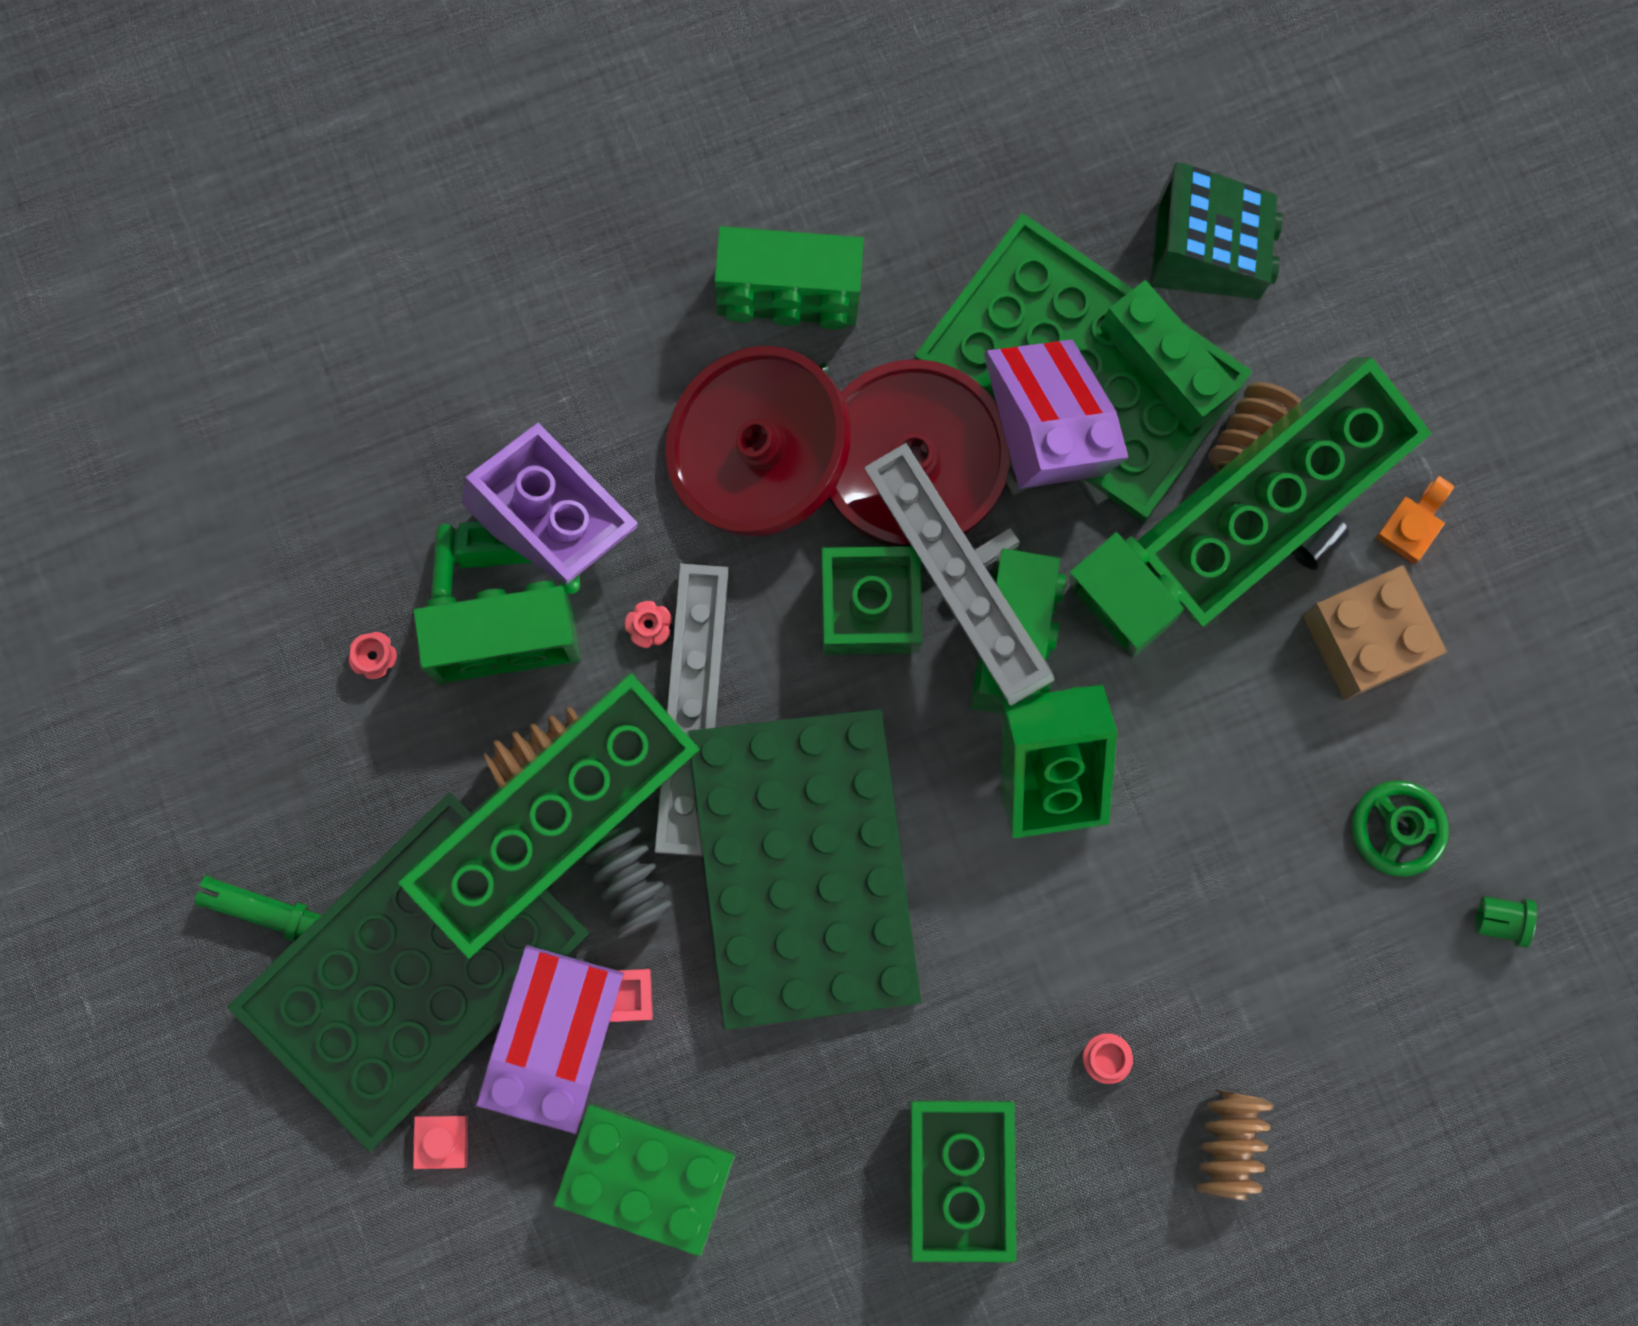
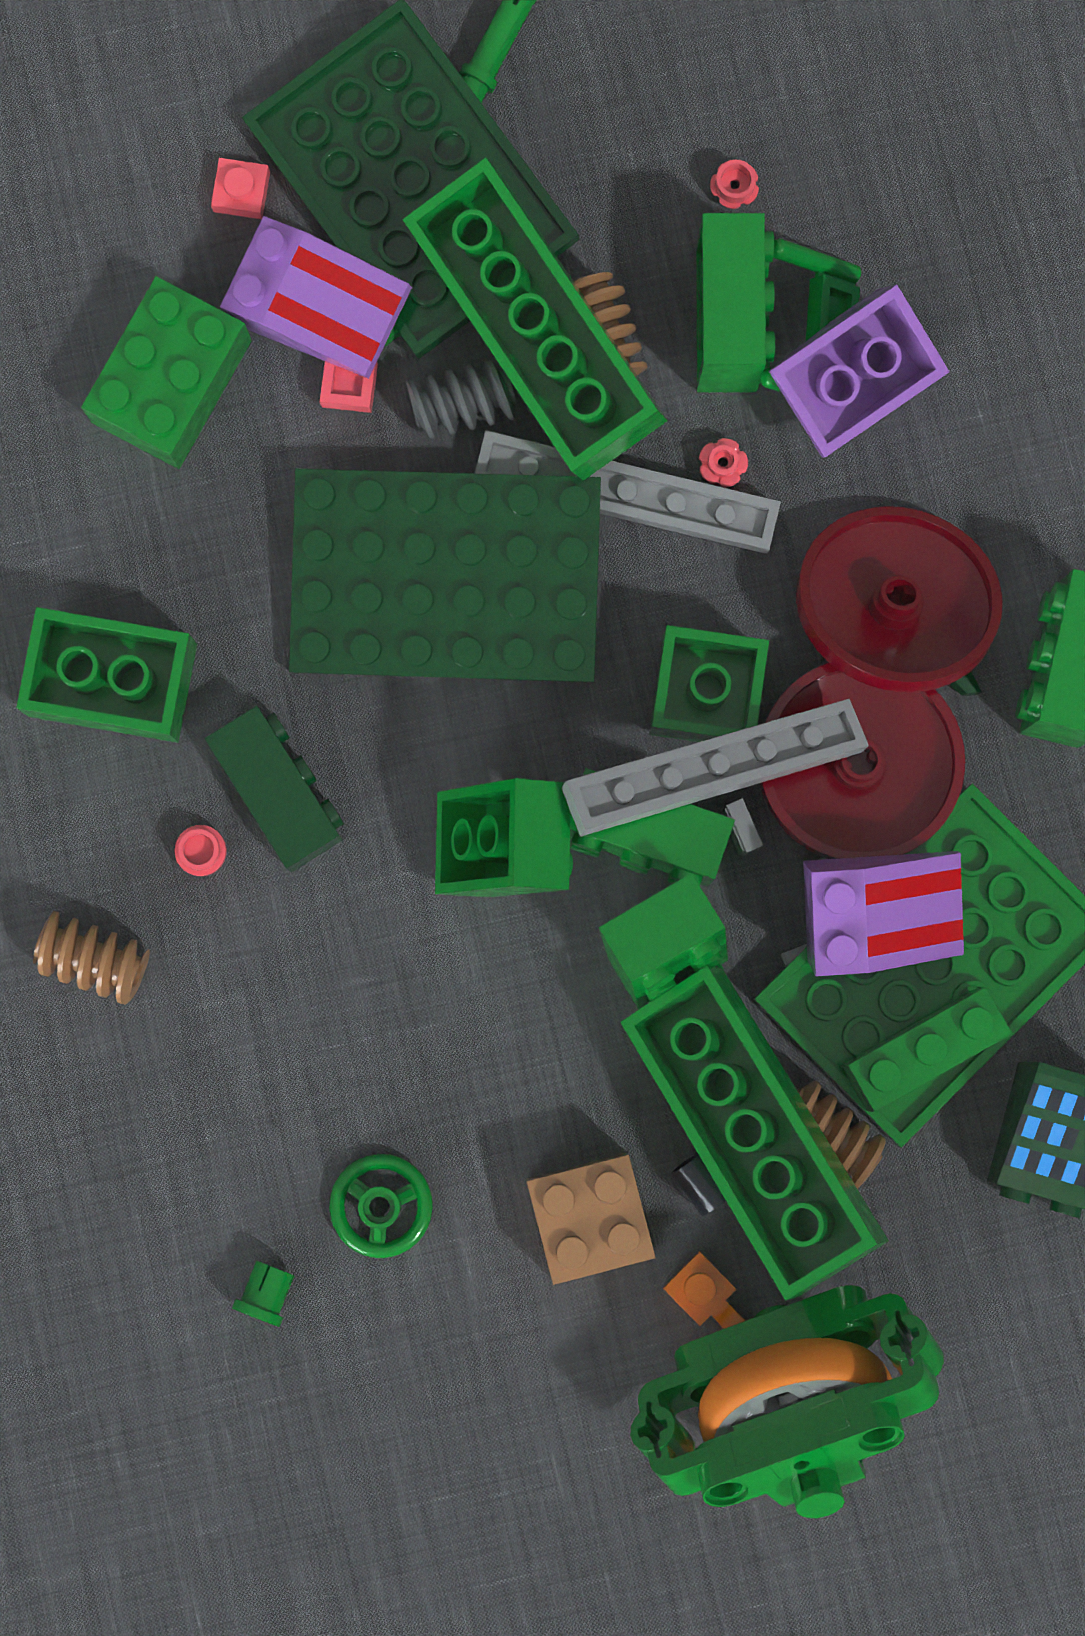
camera: 105 degrees right, 5 degrees up
none -> dark green brick [204,706,344,873]
none -> green piece [630,1285,944,1518]

